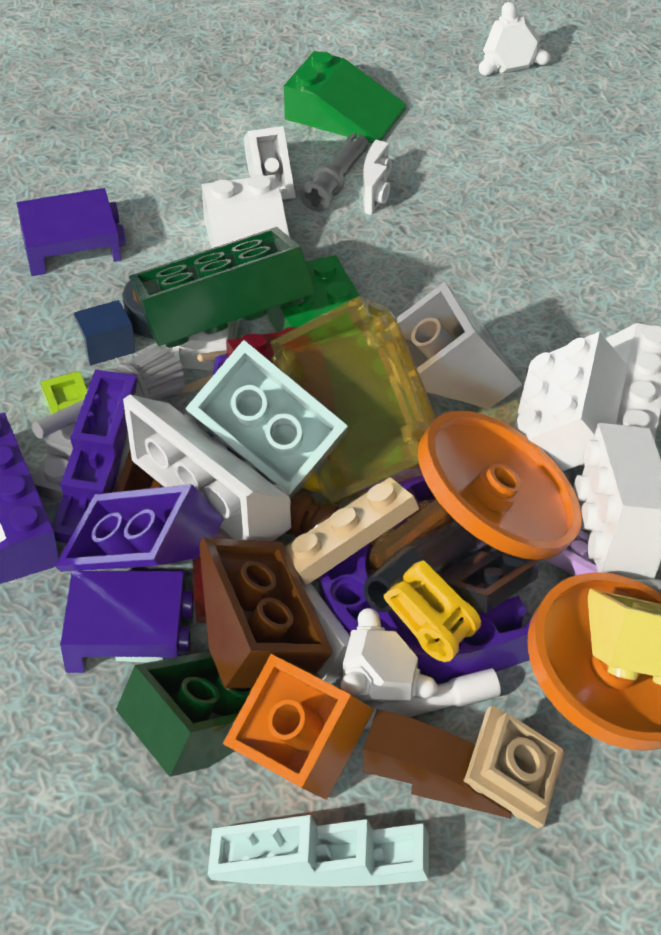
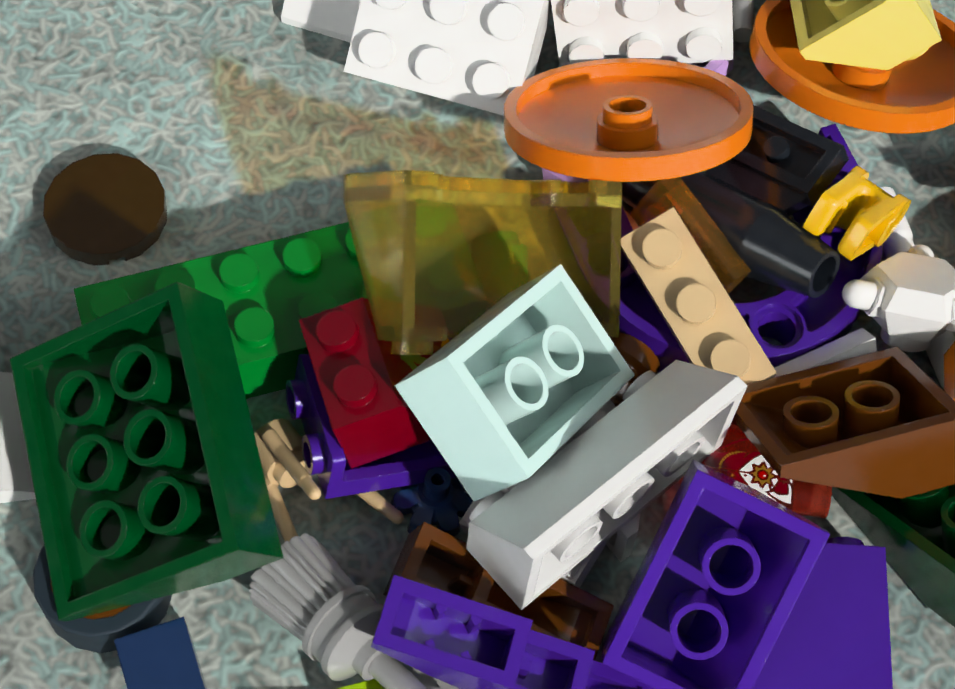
camera: 90 degrees left, 15 degrees up
light grey slope [379,281,523,409] -> none
none -> dark brown tile [43,153,167,266]

